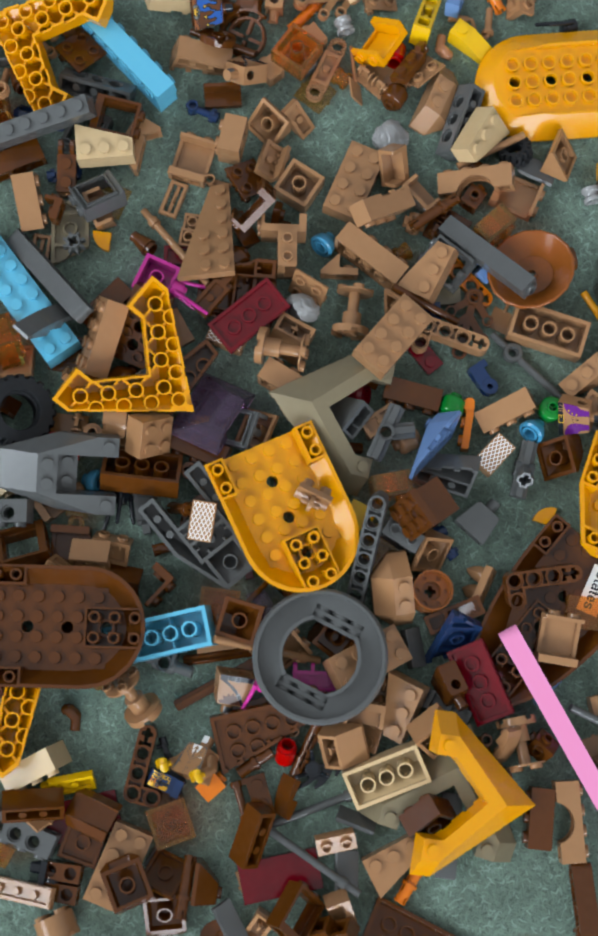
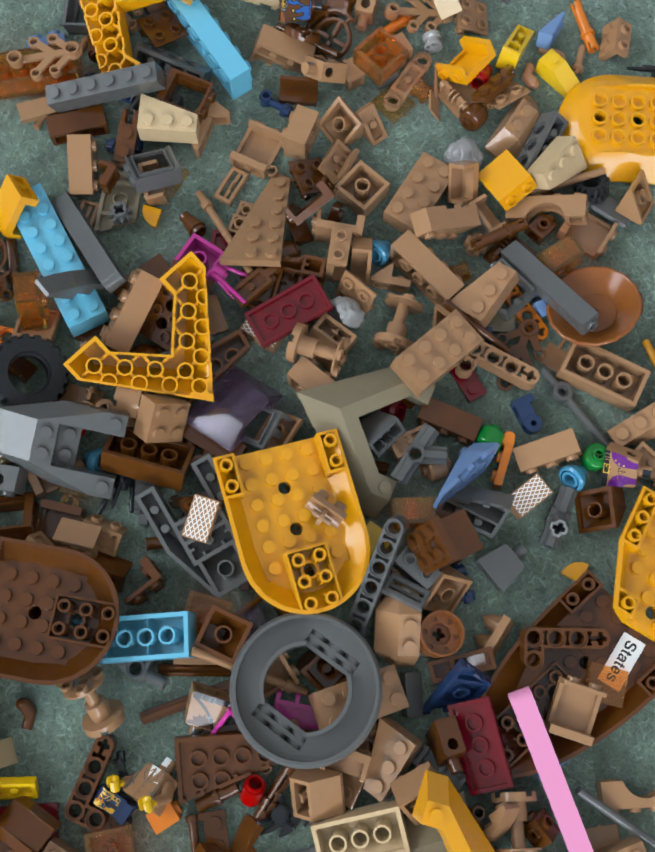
camera: 10 degrees right, 5 degrees down
none -> medium nougat panel [350,237,373,285]
none -> dark grey tile [382,573,431,612]
none -> light orange panel [479,149,537,211]

